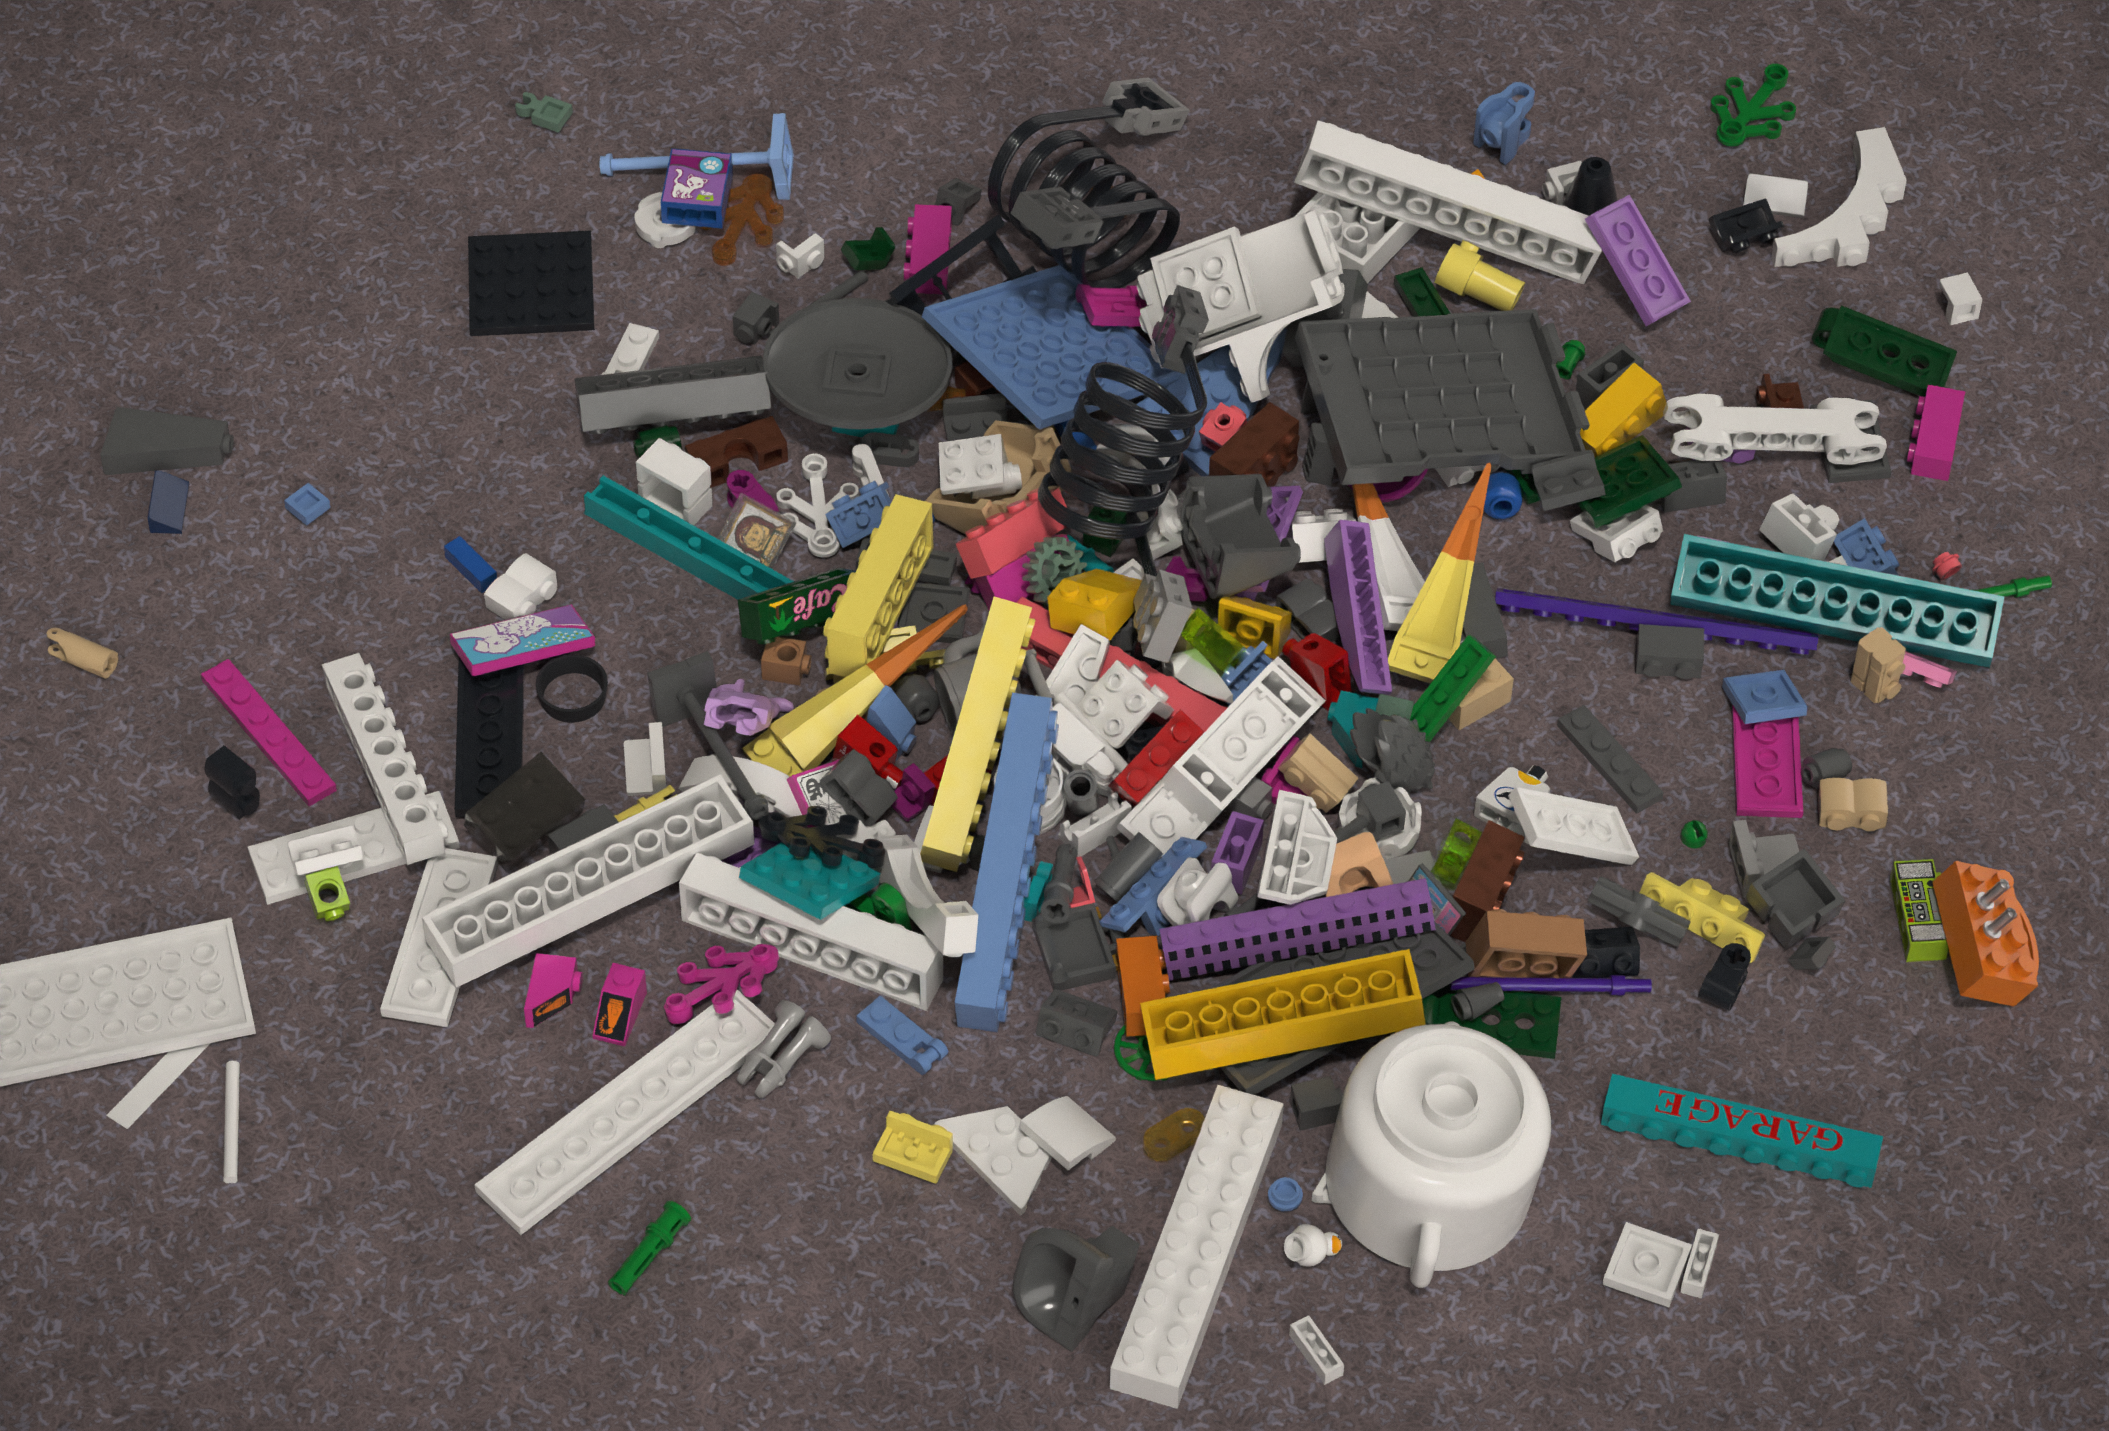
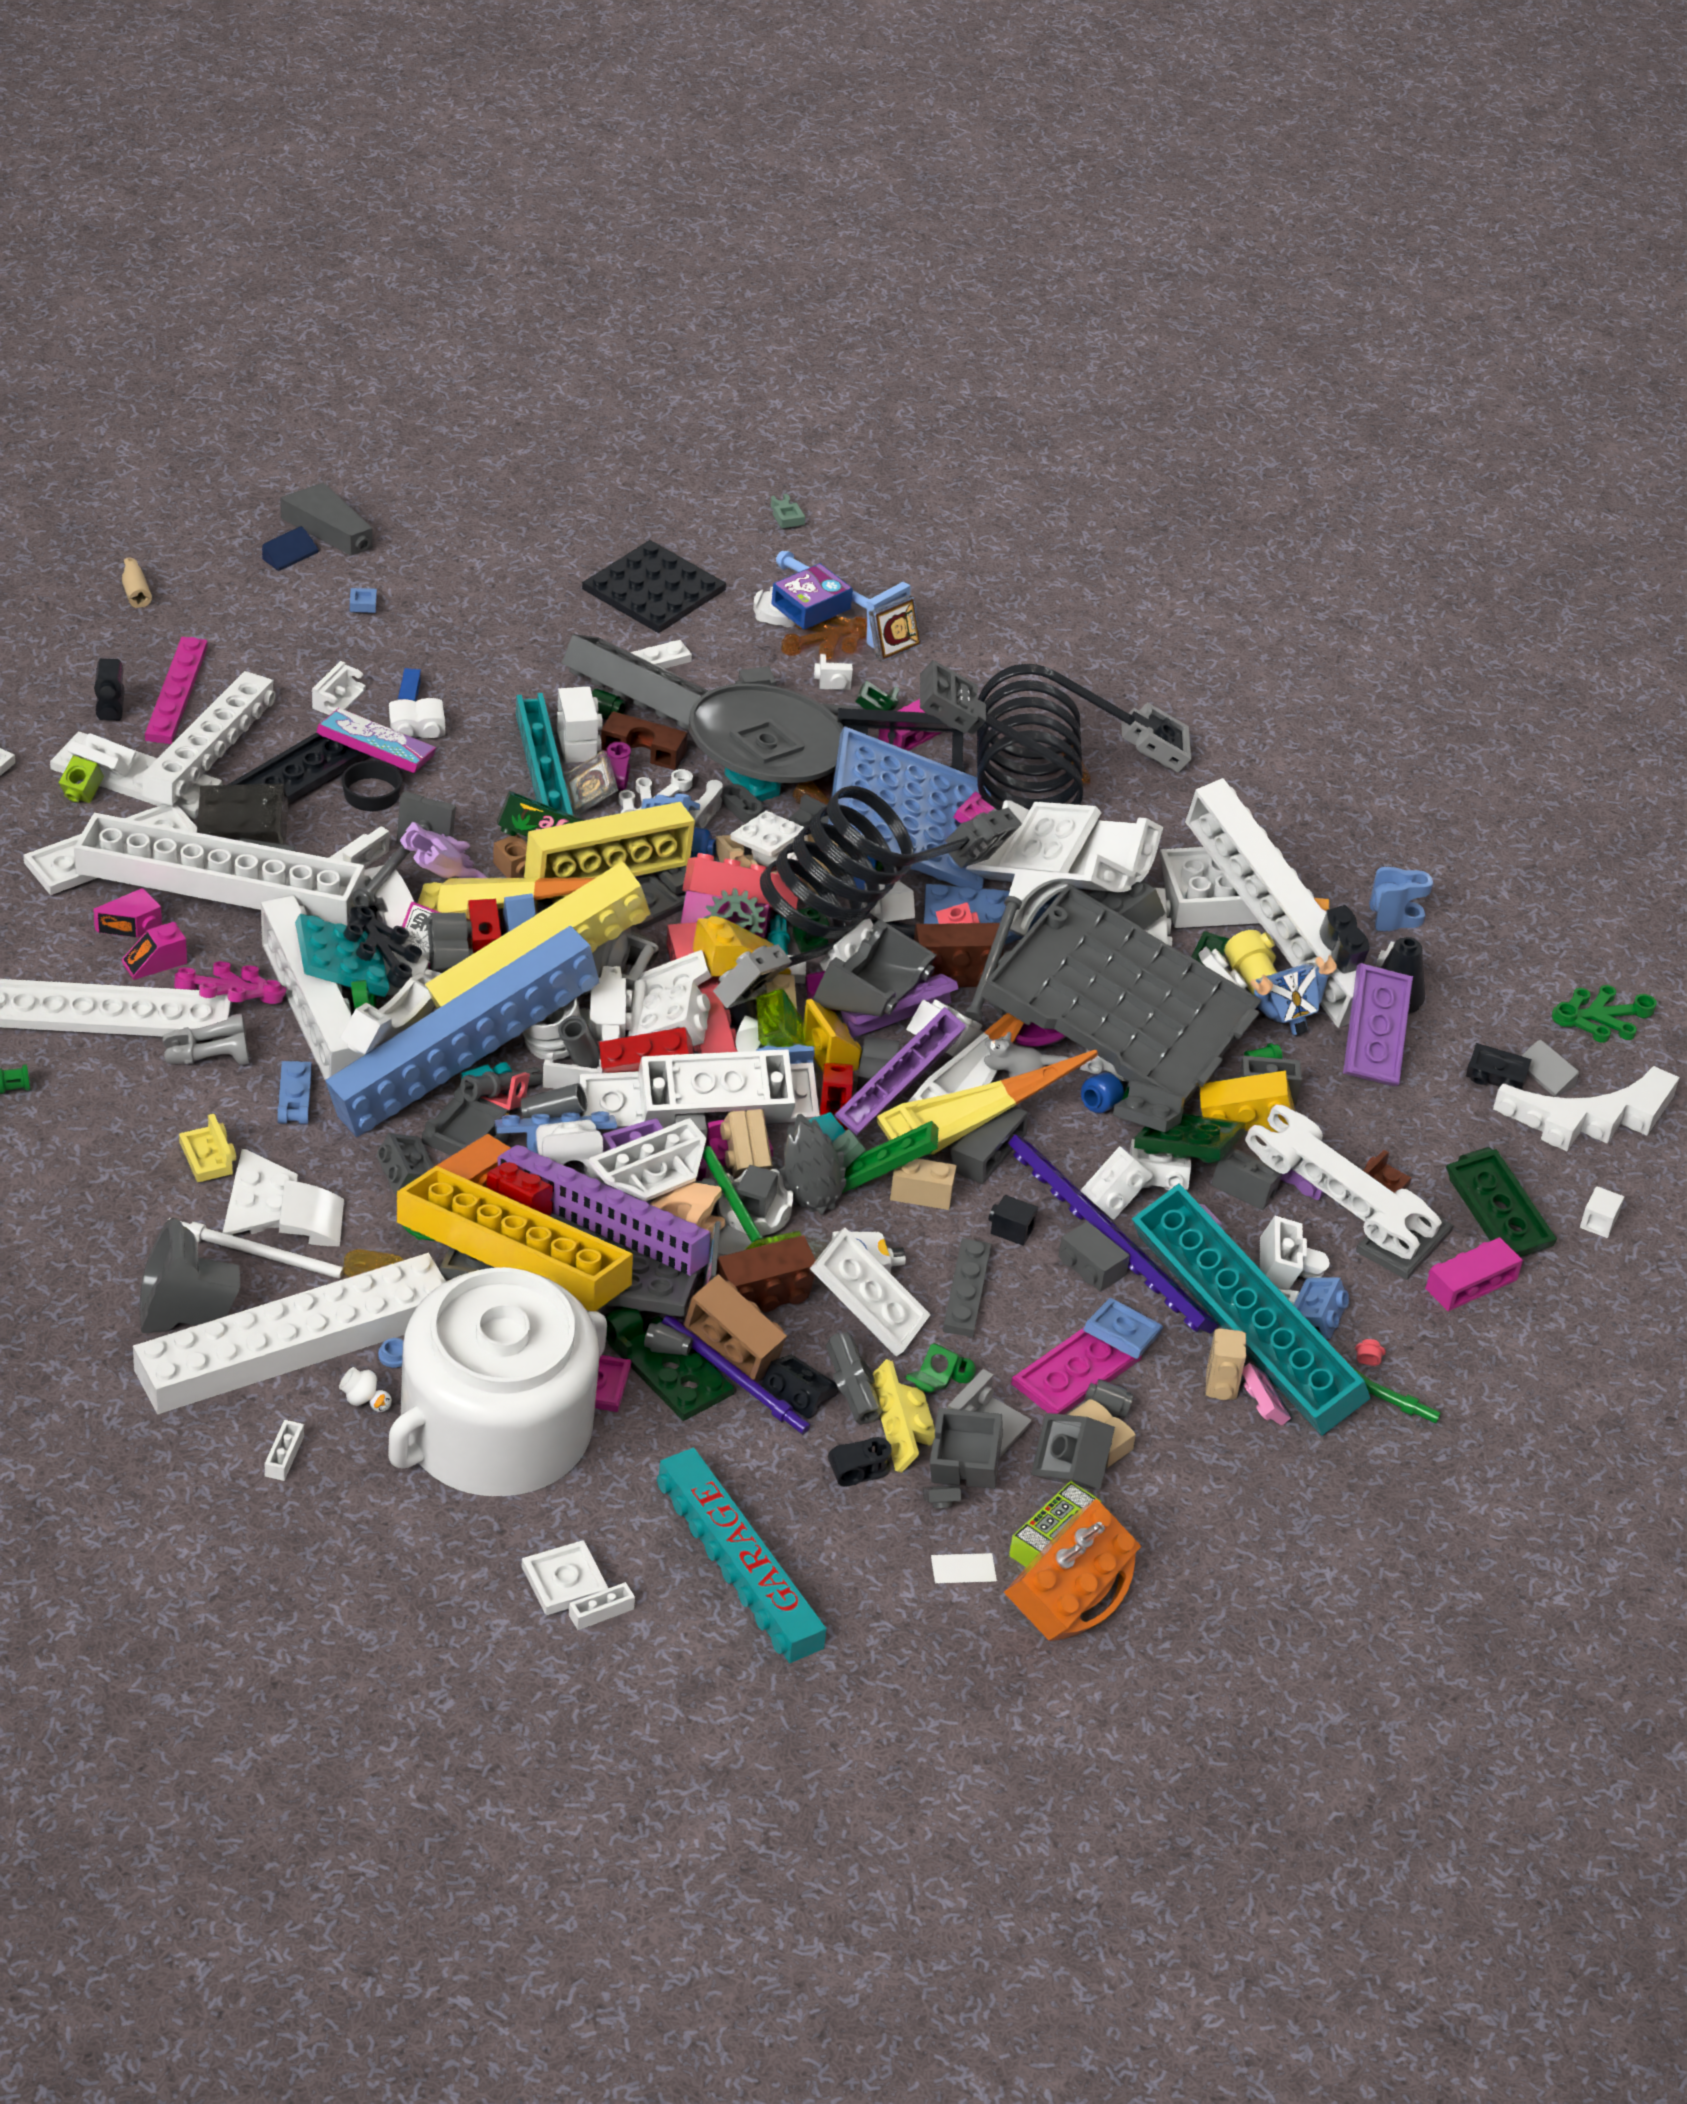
camera: 40 degrees right, 10 degrees down
none -> white bar [168,1218,344,1279]
none -> white hinge [312,661,366,715]
none -> red brick [486,1162,553,1216]
none -> green bar [702,1146,763,1246]
none -> tile [868,595,921,662]
none -> green bracket [906,1343,959,1393]
none -> white sticker [931,1553,997,1583]
none -> dark grey bar [965,896,1022,1021]
none -> light grey animal [984,1032,1069,1077]
none -> black brick [988,1195,1038,1246]
none -> dark grey slope [1031,1413,1115,1489]
none -> white bracket [1080,1146,1152,1219]
none -> white plate [1198,946,1248,990]
none -> torso [1250,955,1337,1035]
none -> black brick [1319,905,1370,974]

